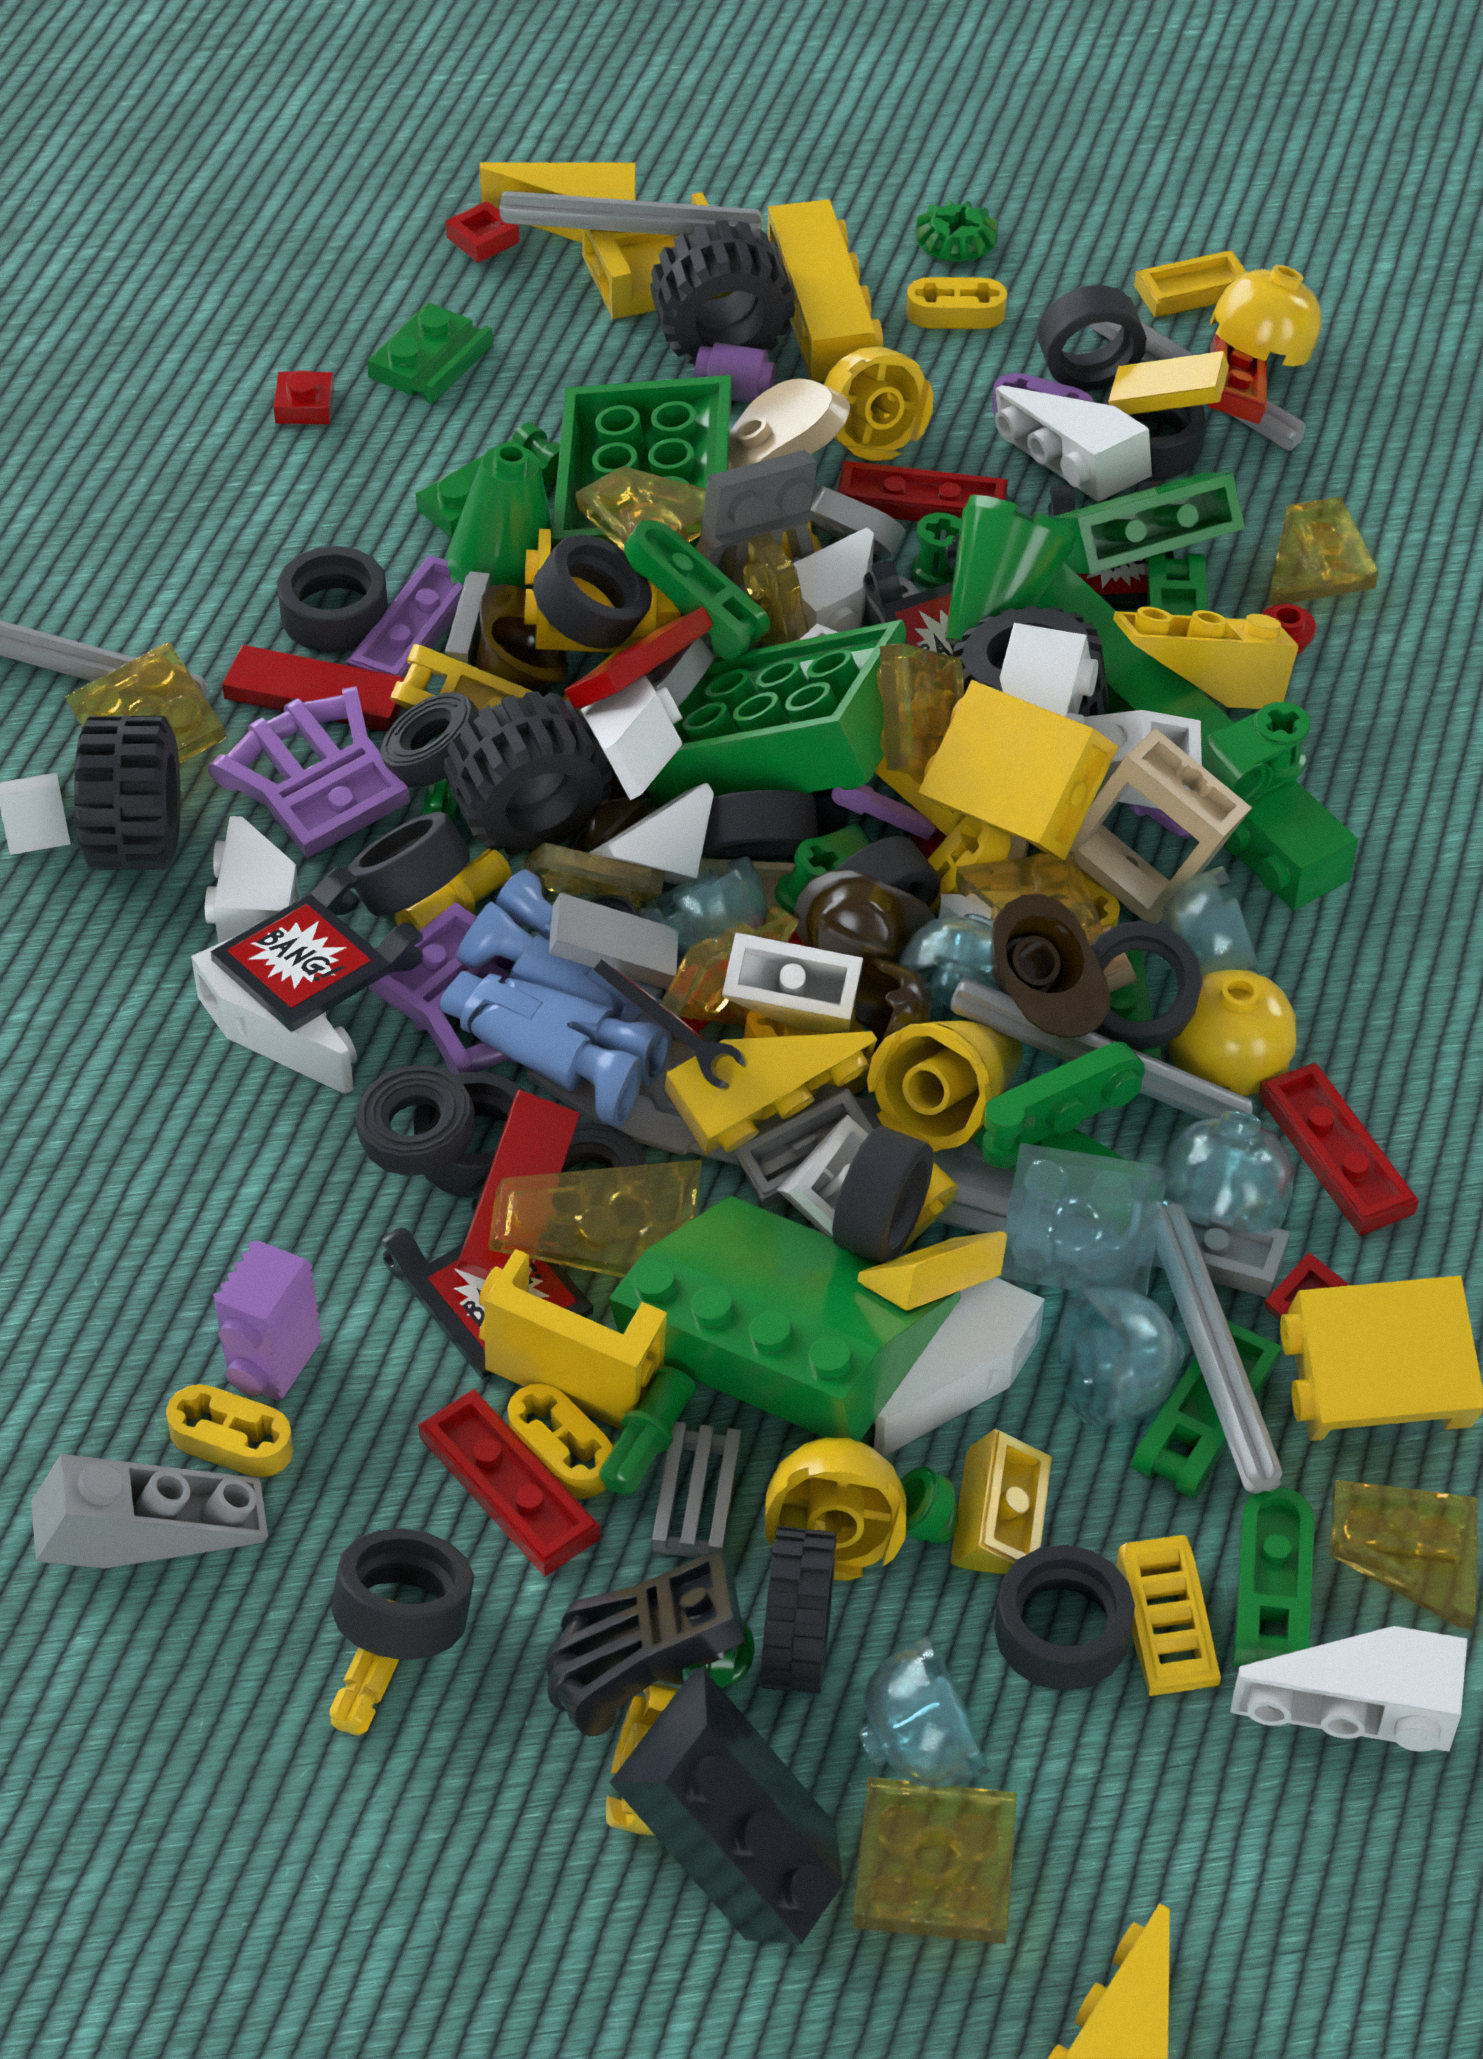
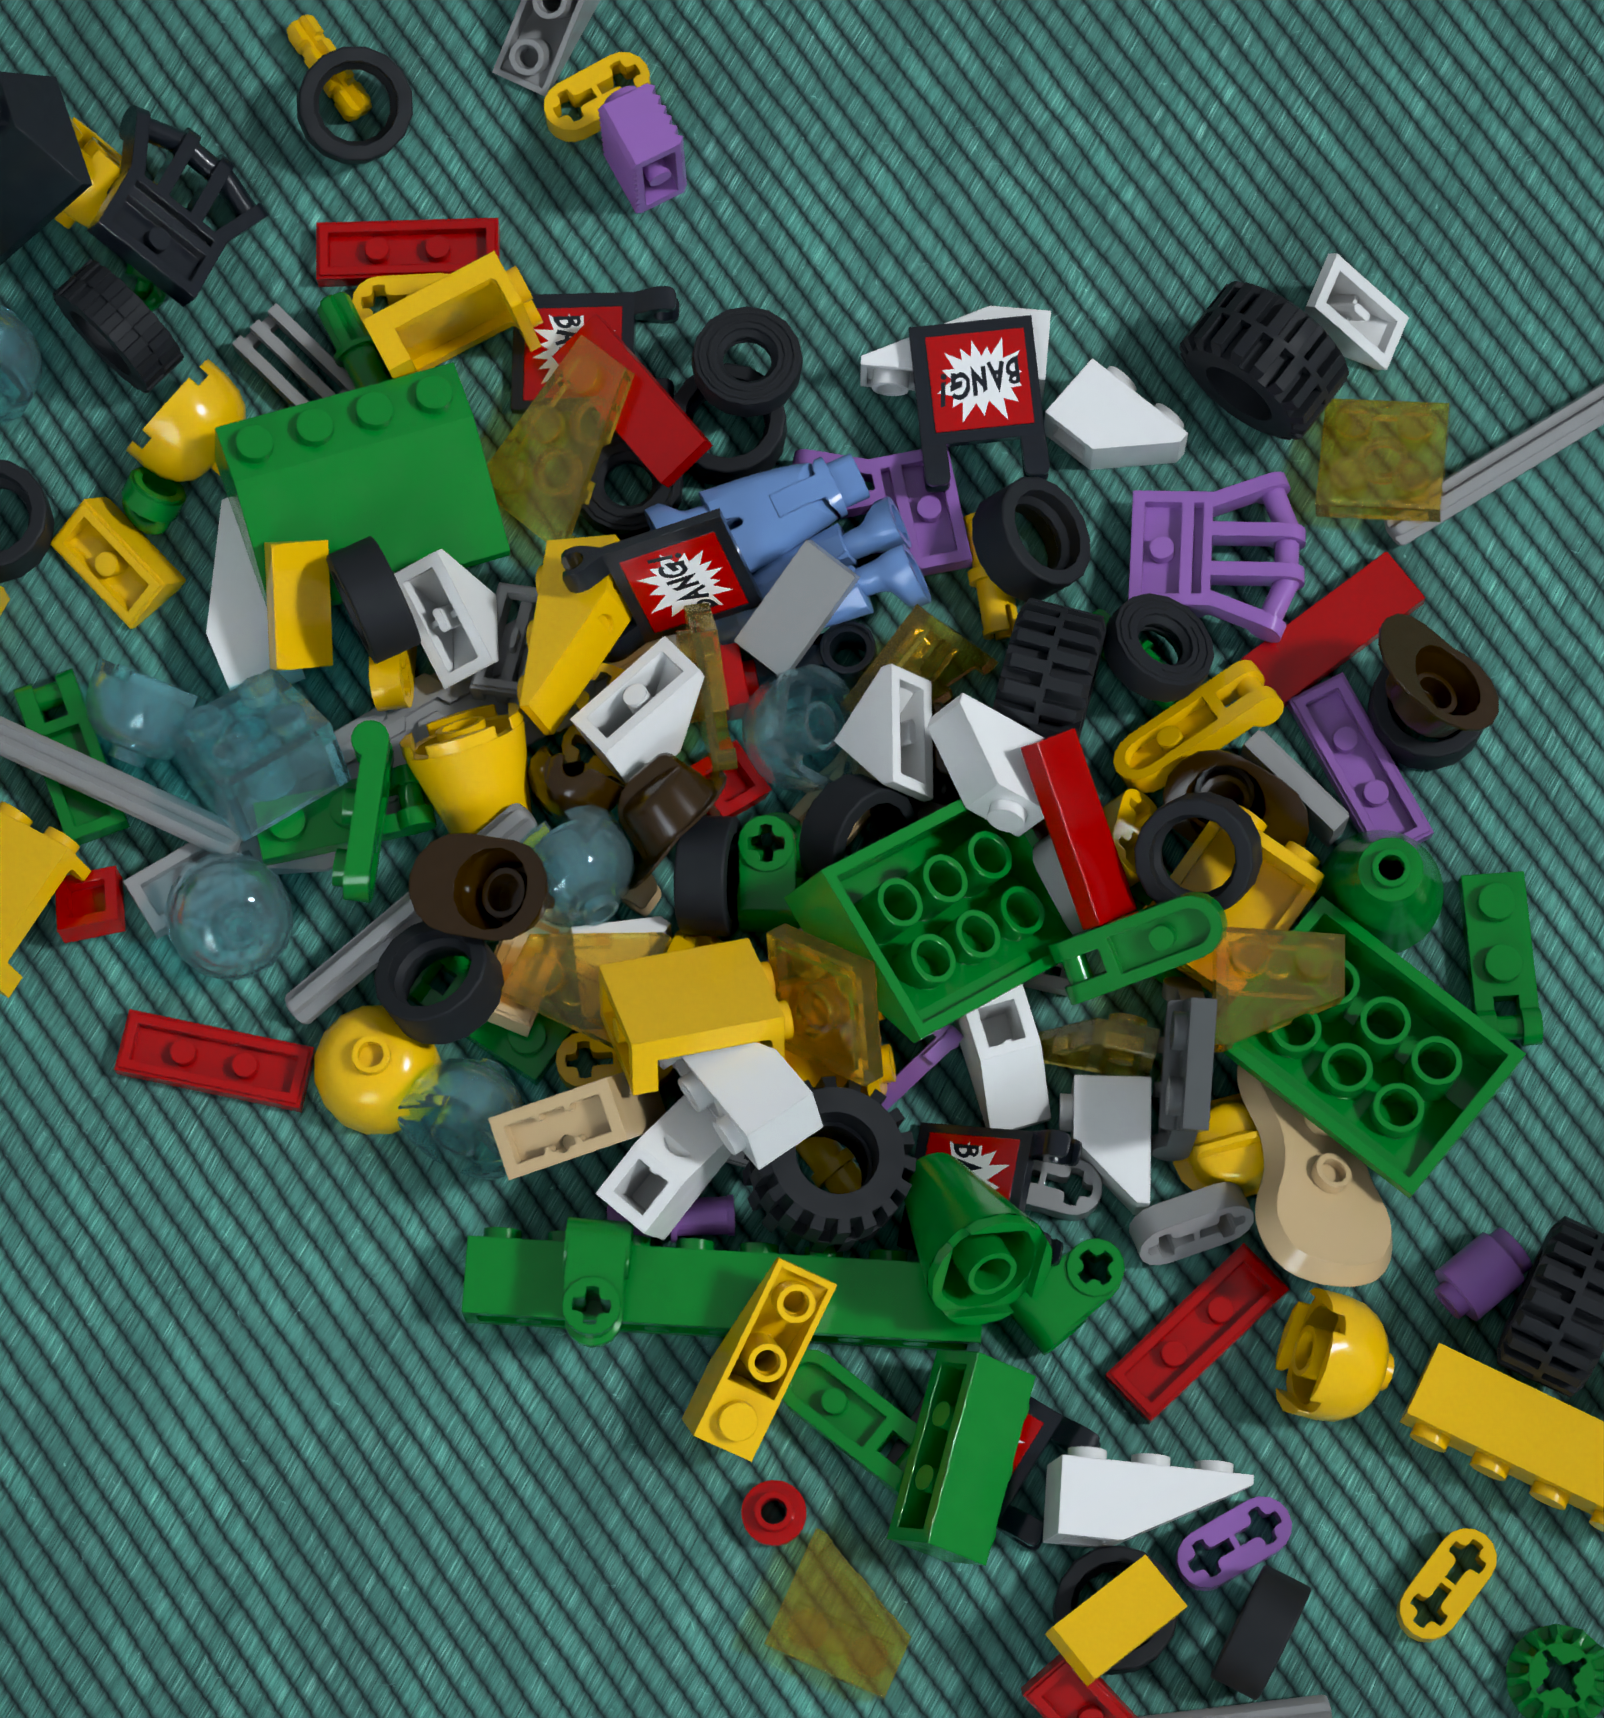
camera: 130 degrees right, 25 degrees up
none -> dark brown piece [1378,613,1499,738]

